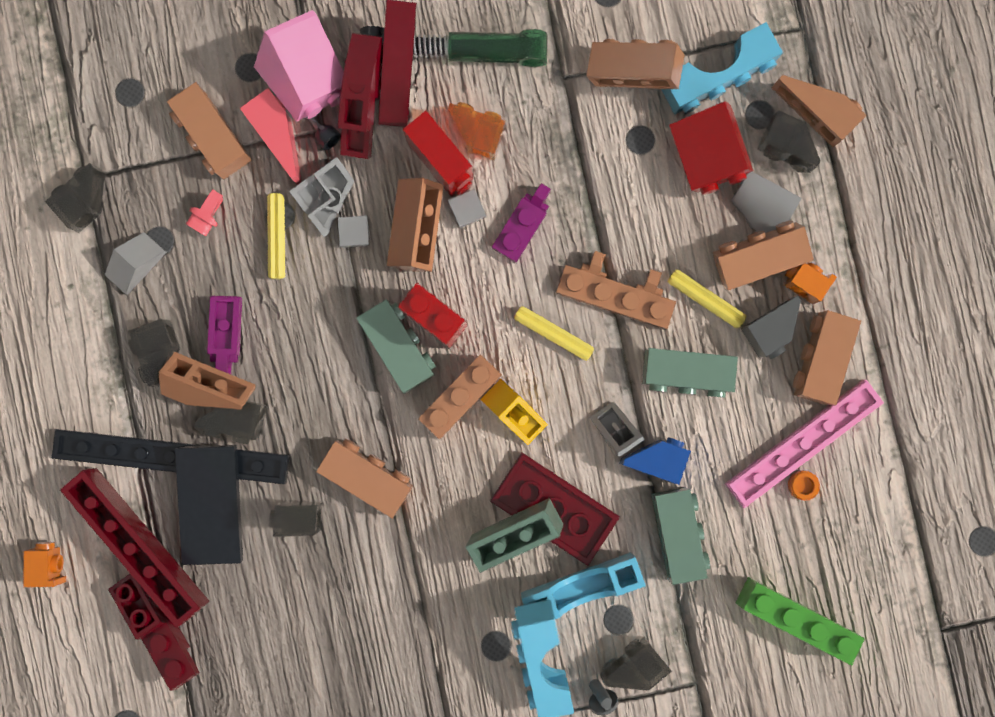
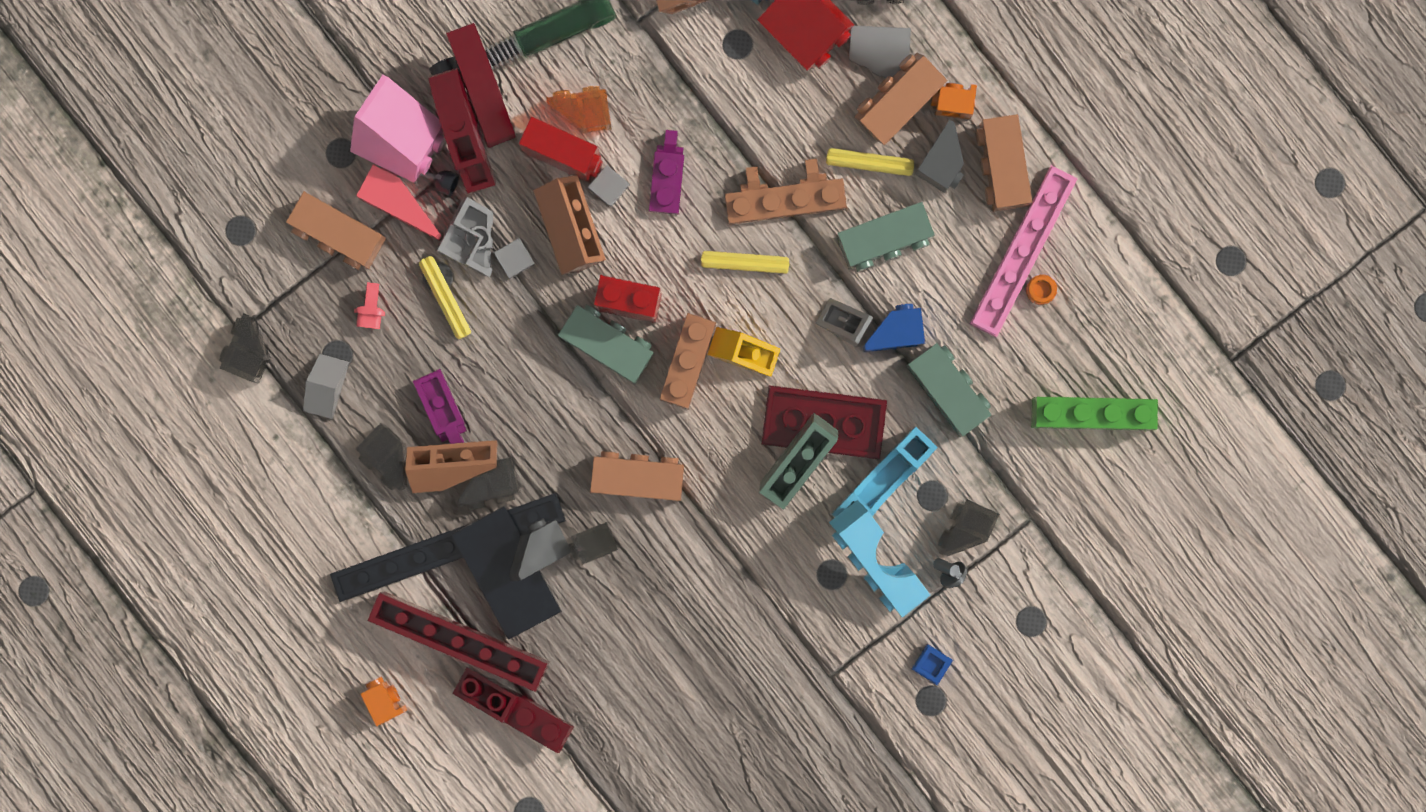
camera: 25 degrees left, 0 degrees up
none -> dark grey slope [509,518,572,582]

